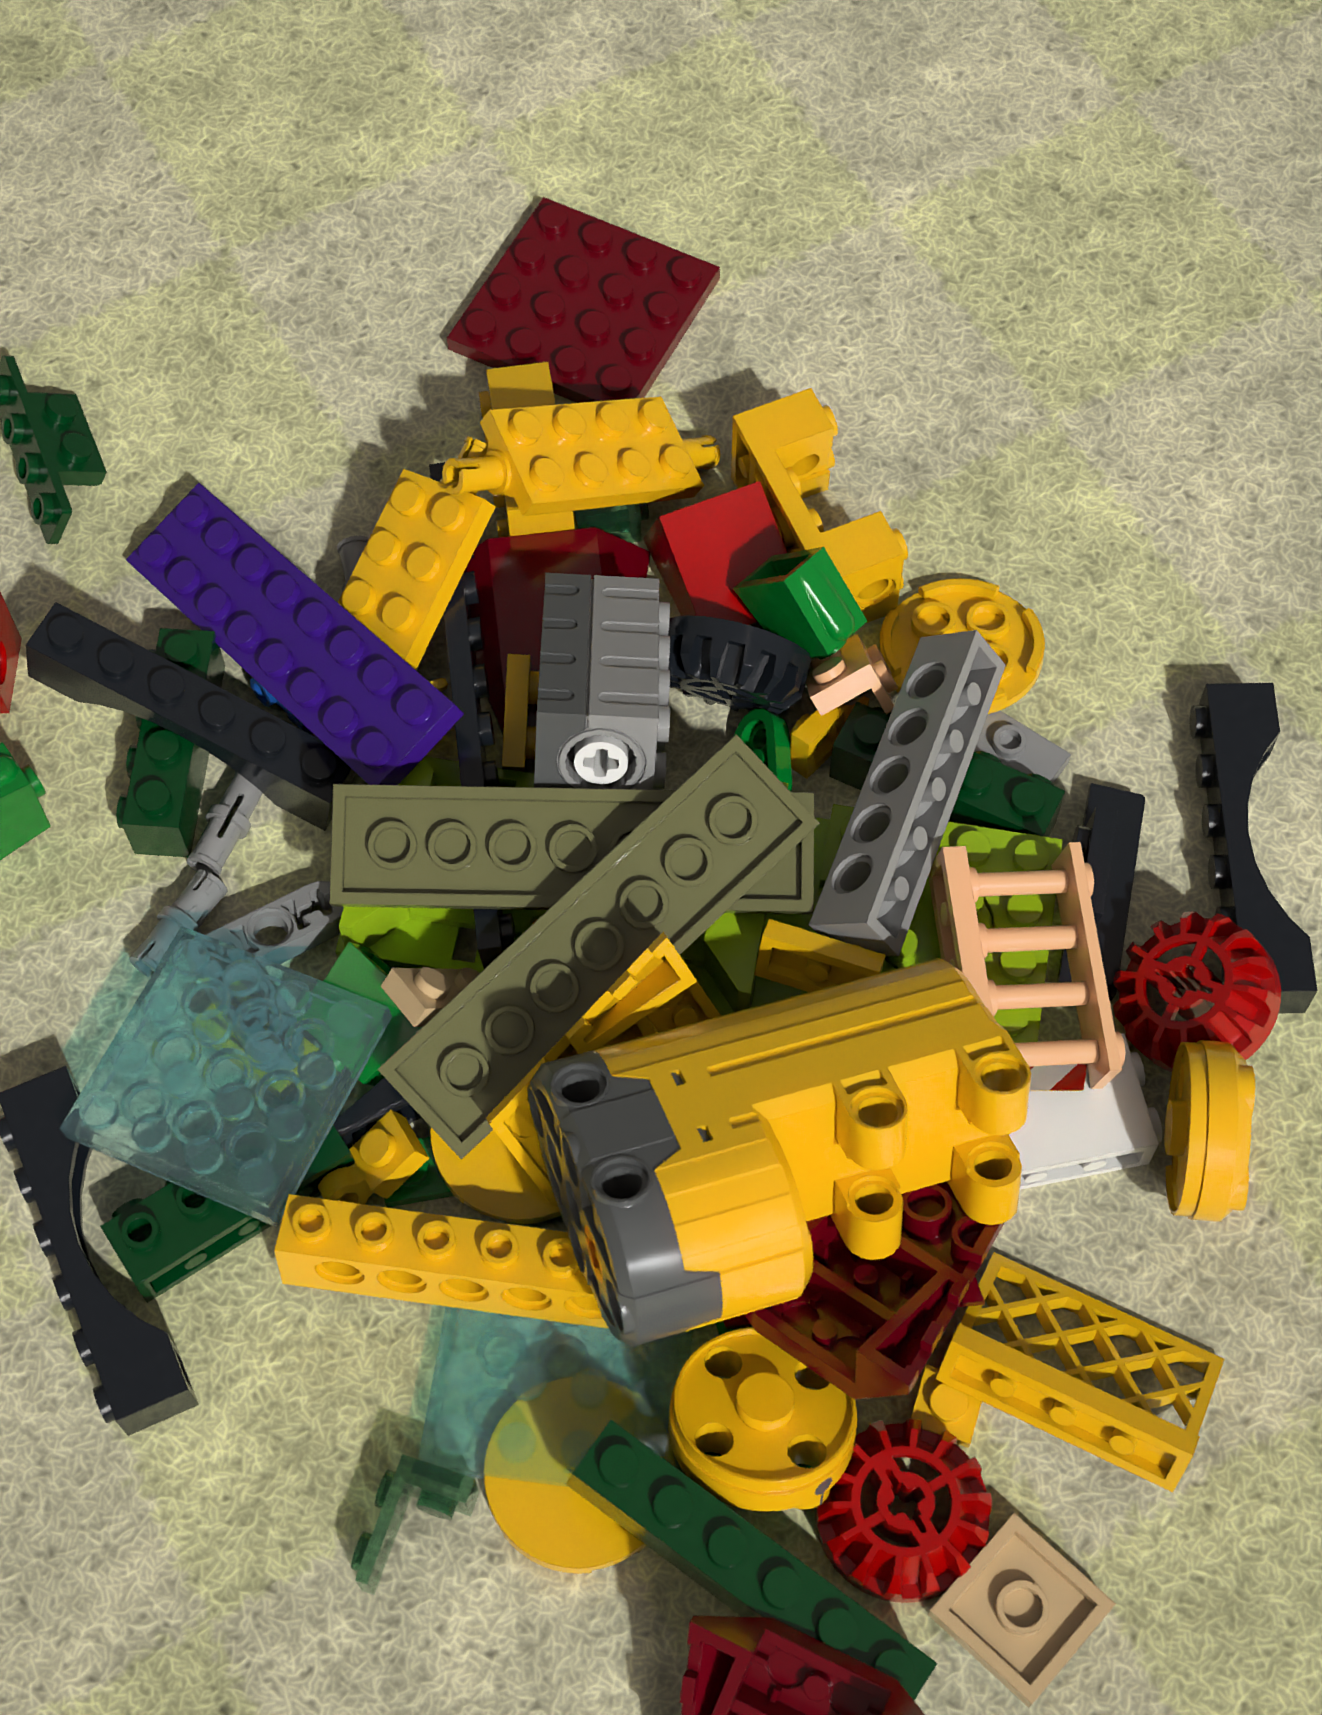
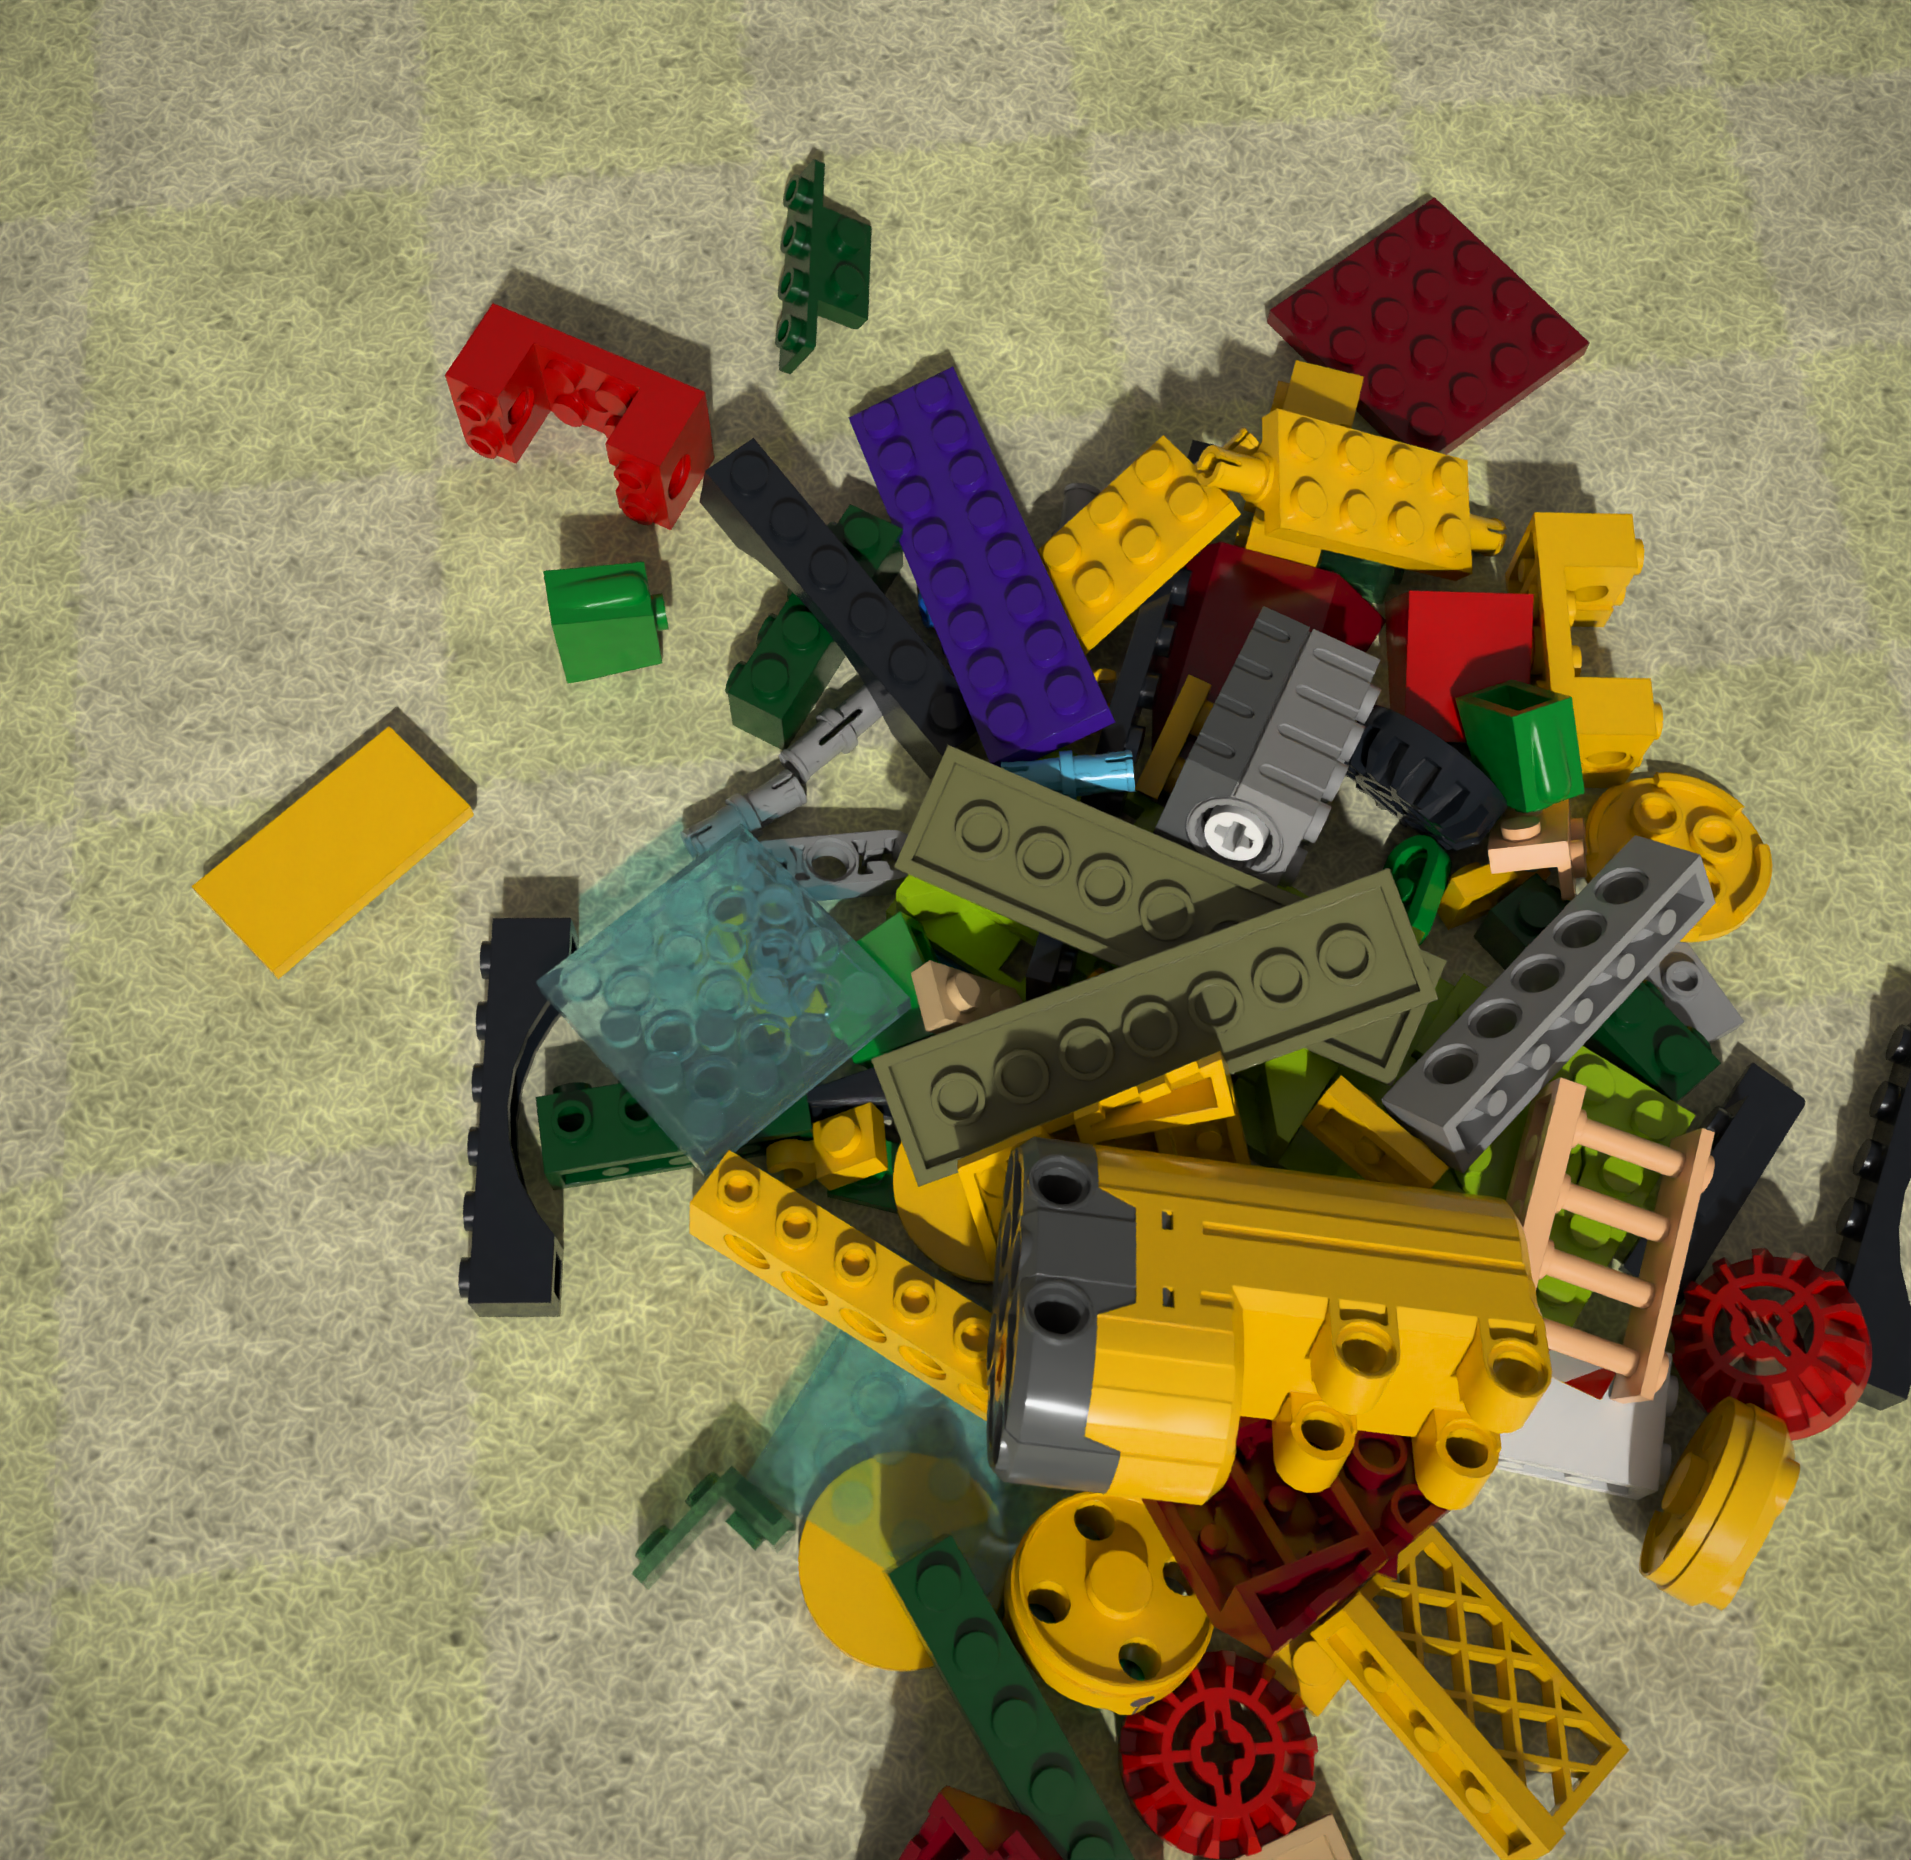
camera: 20 degrees right, 5 degrees up
none -> medium azure pin [1001,749,1135,800]

